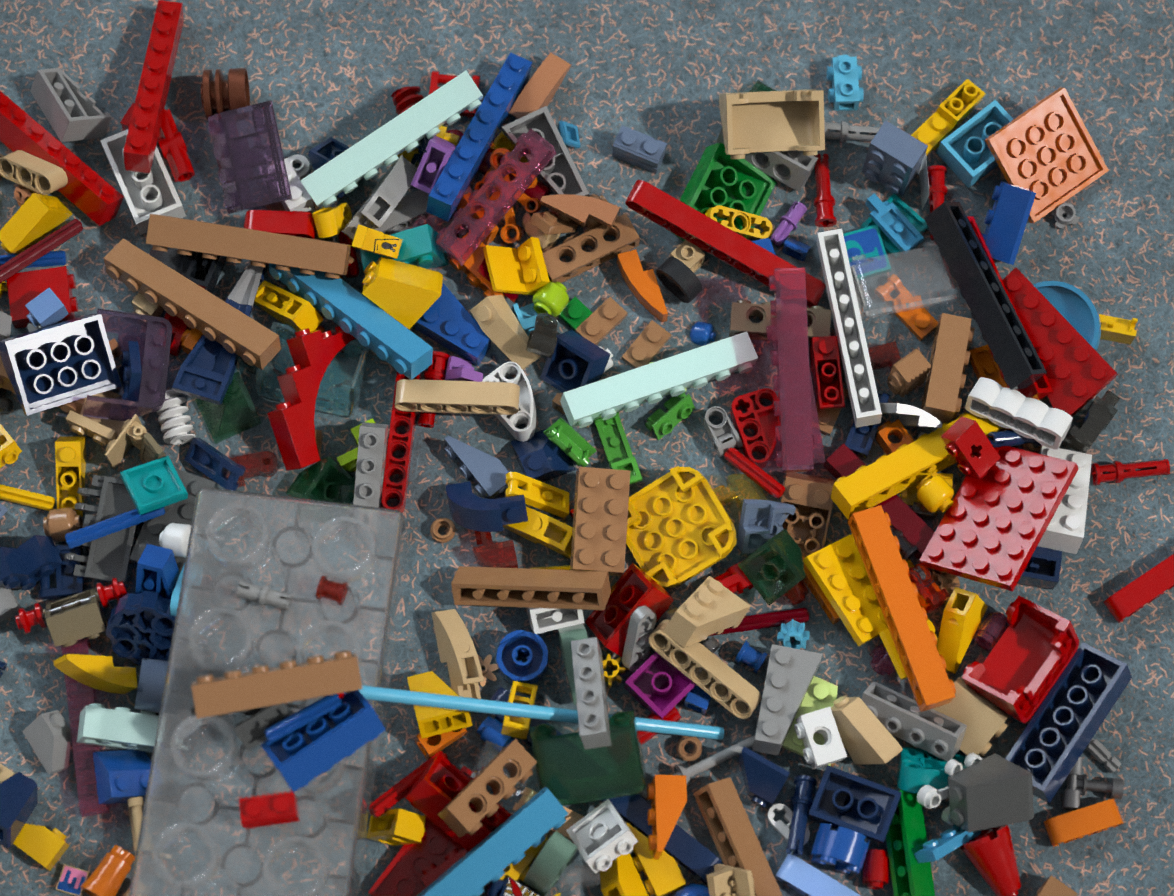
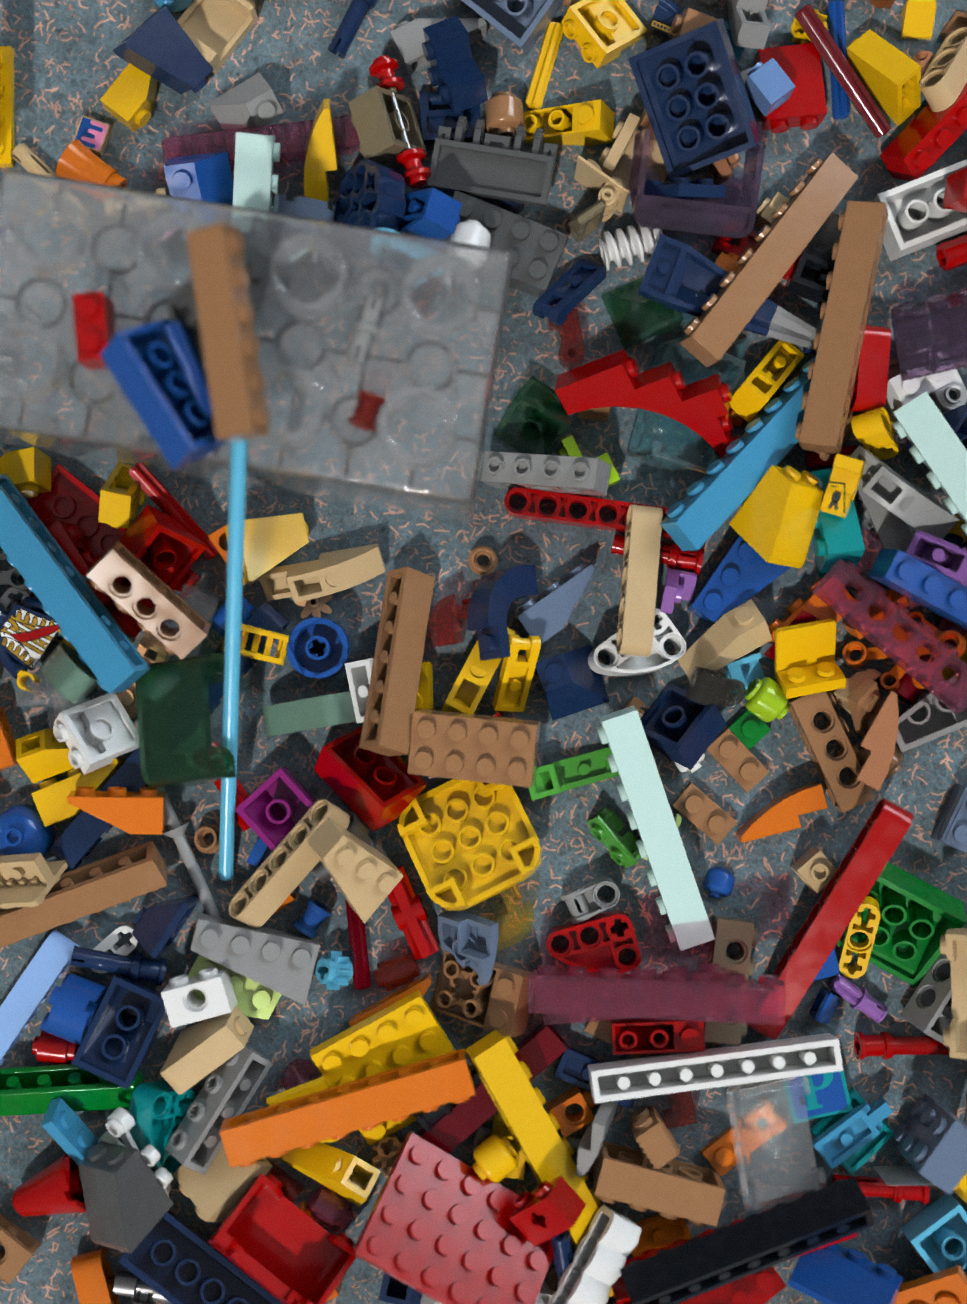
camera: 95 degrees right, 15 degrees up
blue axle [65,507,165,548] -> none
teal tile [120,456,188,515] -> none
bright green hinge [543,418,597,467] -> none
light grey brick [571,637,611,750] -> none
yellow gear [603,654,626,688] -> none
light grey beam [622,606,657,673] -> none
black tyre [656,256,702,303] -> none
red axle [724,447,785,498] -> none
clear green slope [738,529,805,605] -> none
clear red leg [908,563,951,614] -> none

